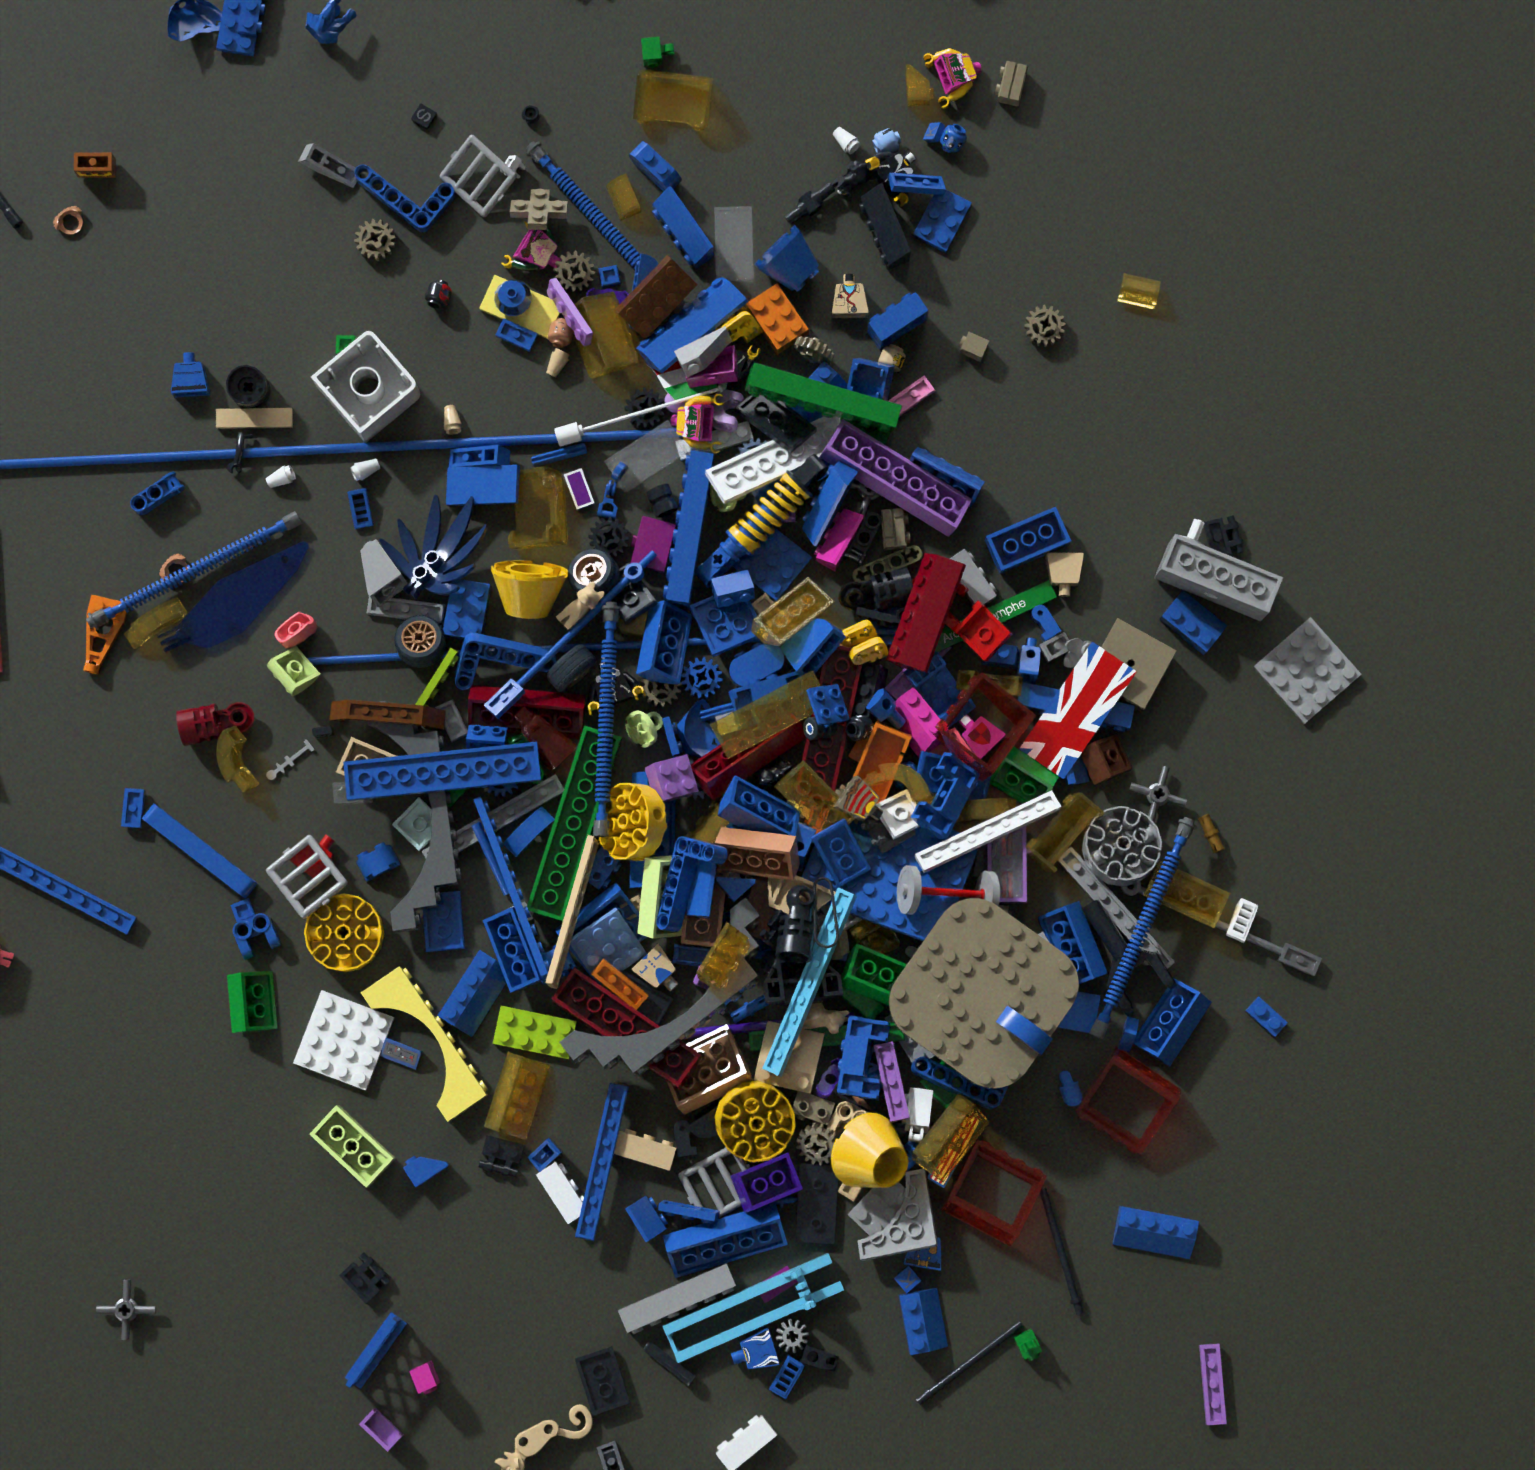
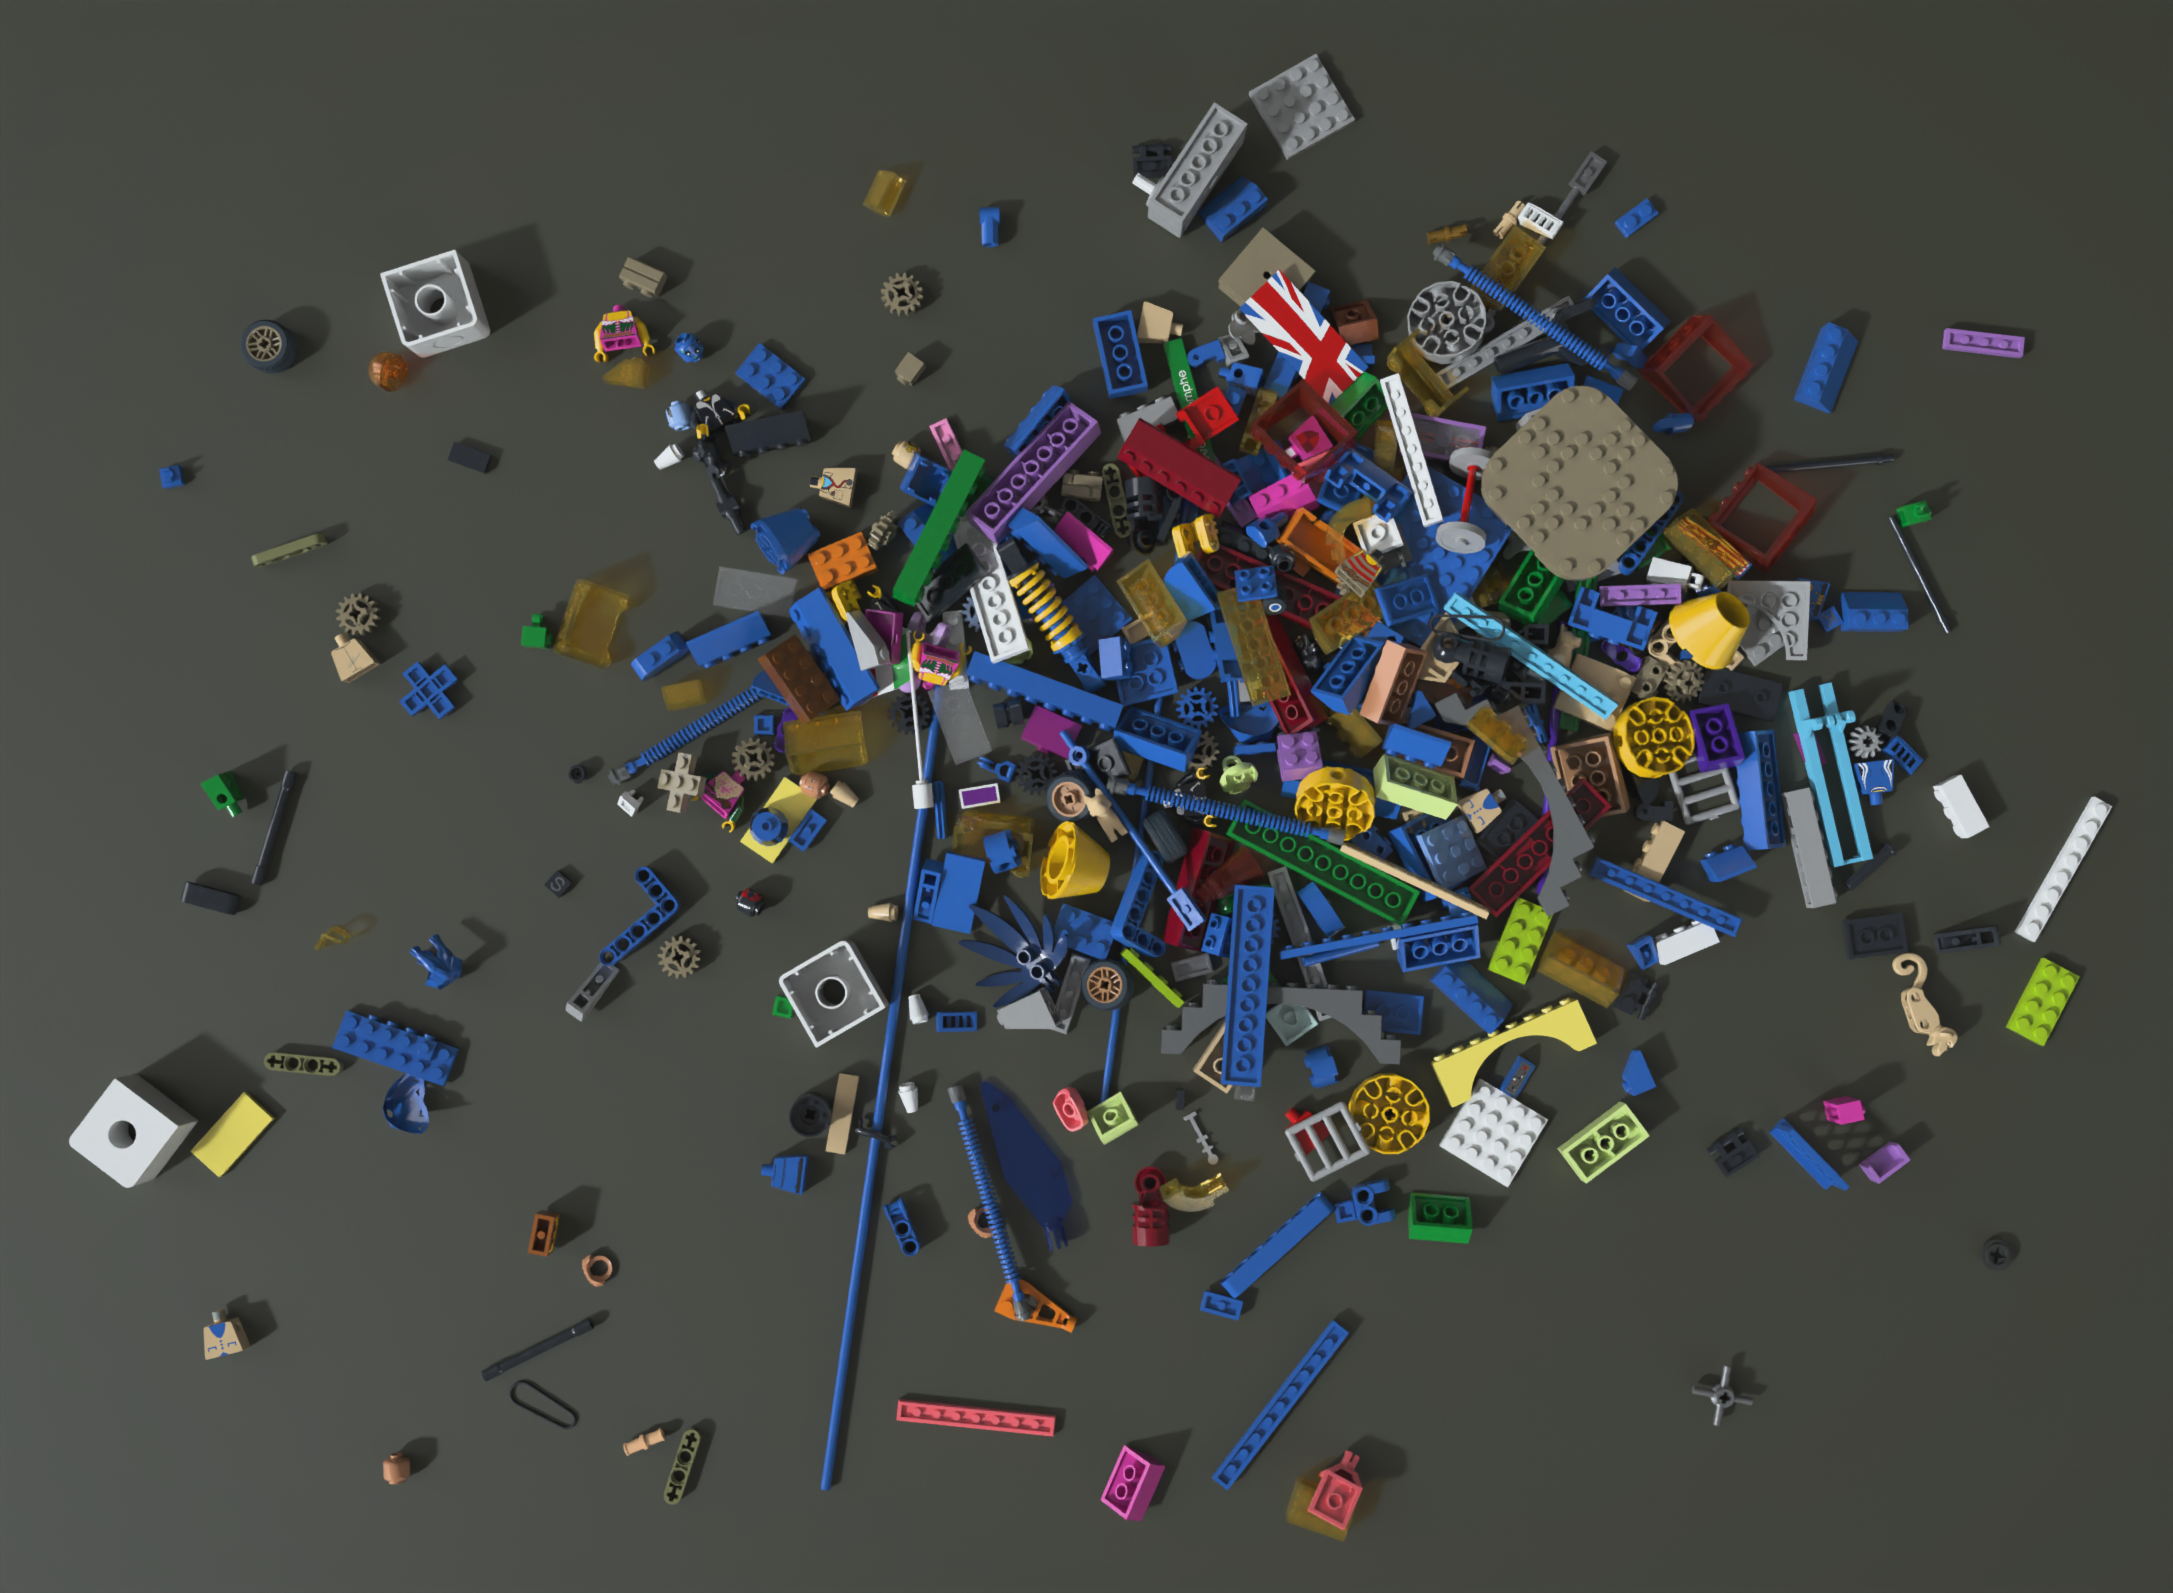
camera: 75 degrees left, 5 degrees up
clear yellow arch [124,597,188,649] -> none
reddish brown slope [329,699,446,730] -> none
light grey bar [440,135,517,217] -> none
medium lavender plate [547,278,593,346] -> none
orange plate [591,958,648,1010] -> none
blue tile [611,462,628,482] -> none
blue beam [656,836,728,932] -> none
blue plate [658,1200,720,1223] -> none
blue brick [867,292,929,350] -> none
blue plate [888,173,946,195] -> none
blue tile [923,122,945,143] -> none
blue brick [996,1006,1053,1055] -> none
flat silver bar [1129,766,1187,822] -> none
none -> blue piece [980,207,1000,247]
none -> blue brick [983,829,1023,874]
none -> tan pin [1493,201,1526,239]

